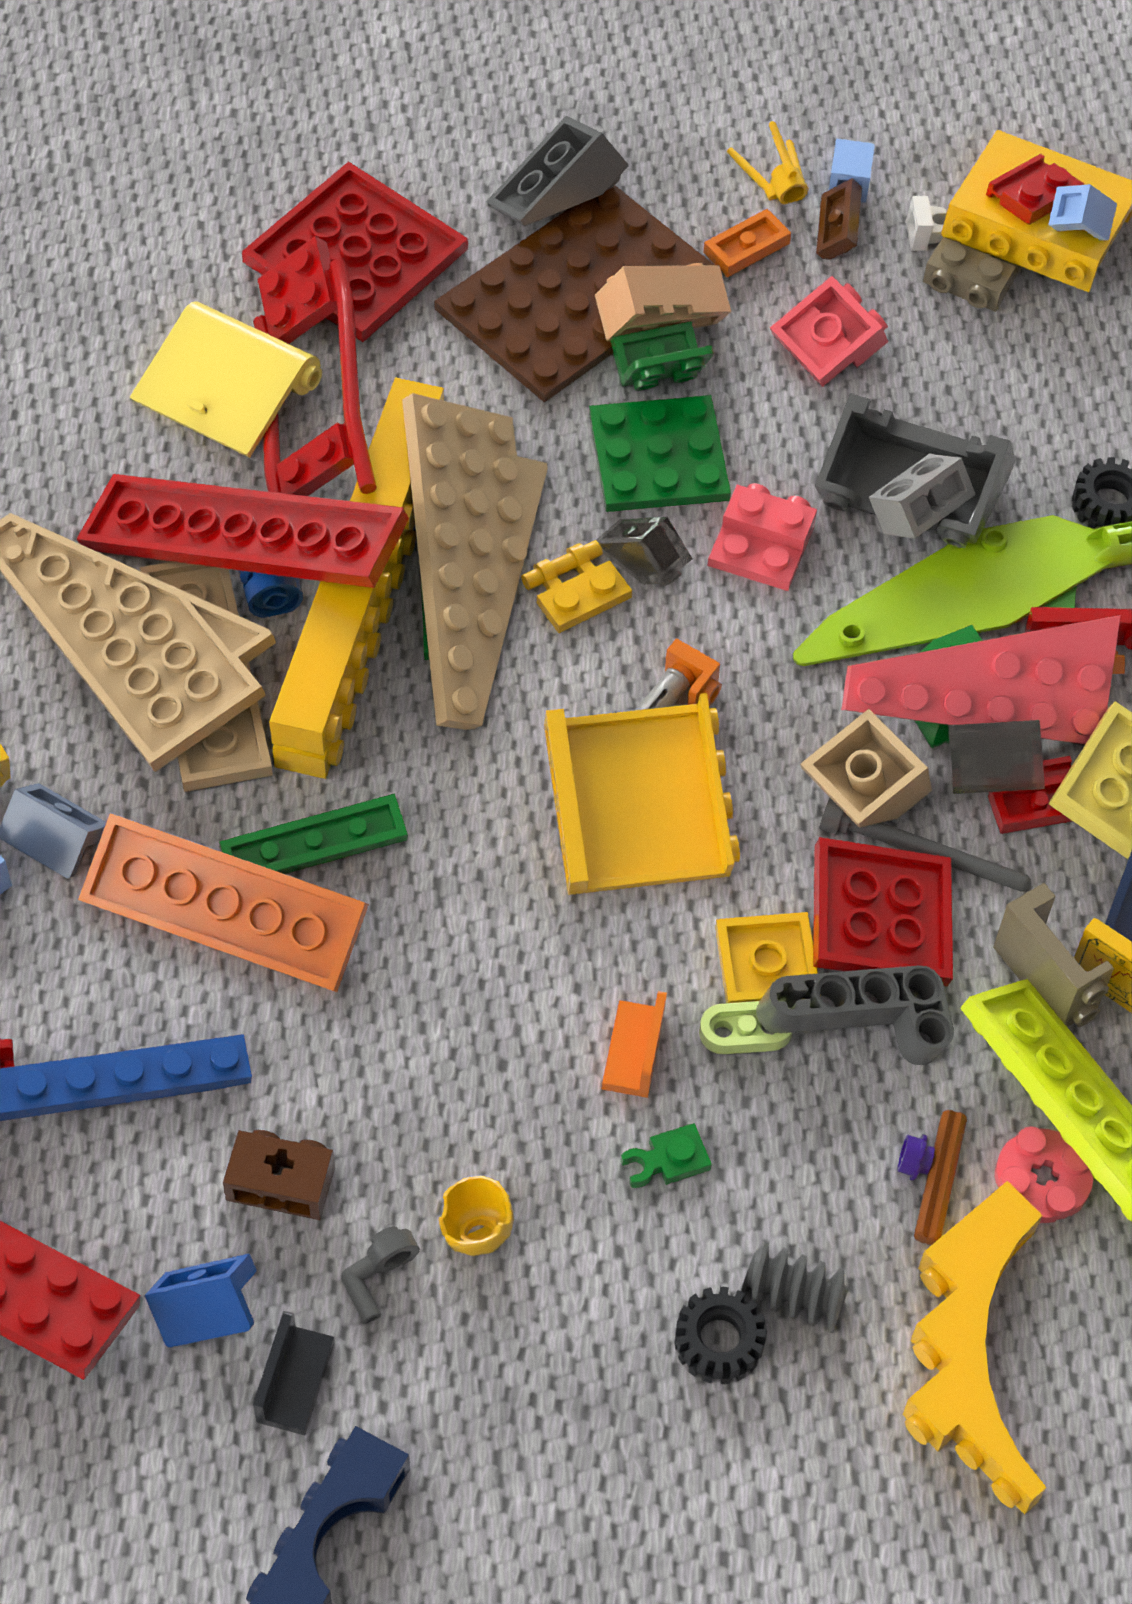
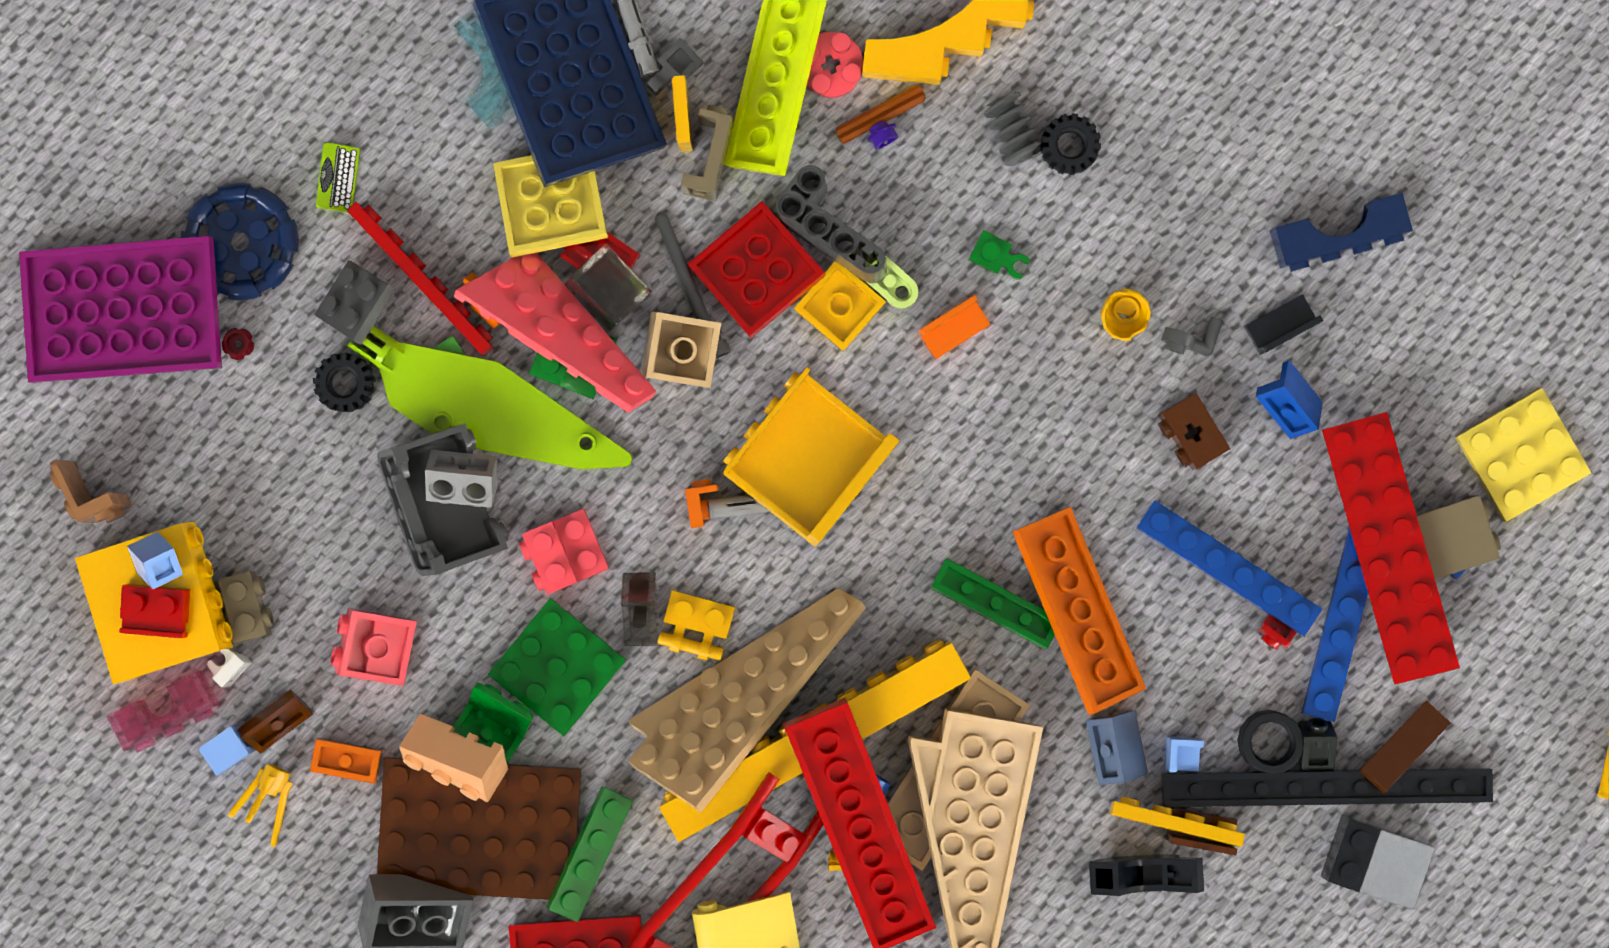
camera: 130 degrees left, 30 degrees up
none -> clear pink arch [107,670,220,753]
none -> green plate [546,786,633,922]

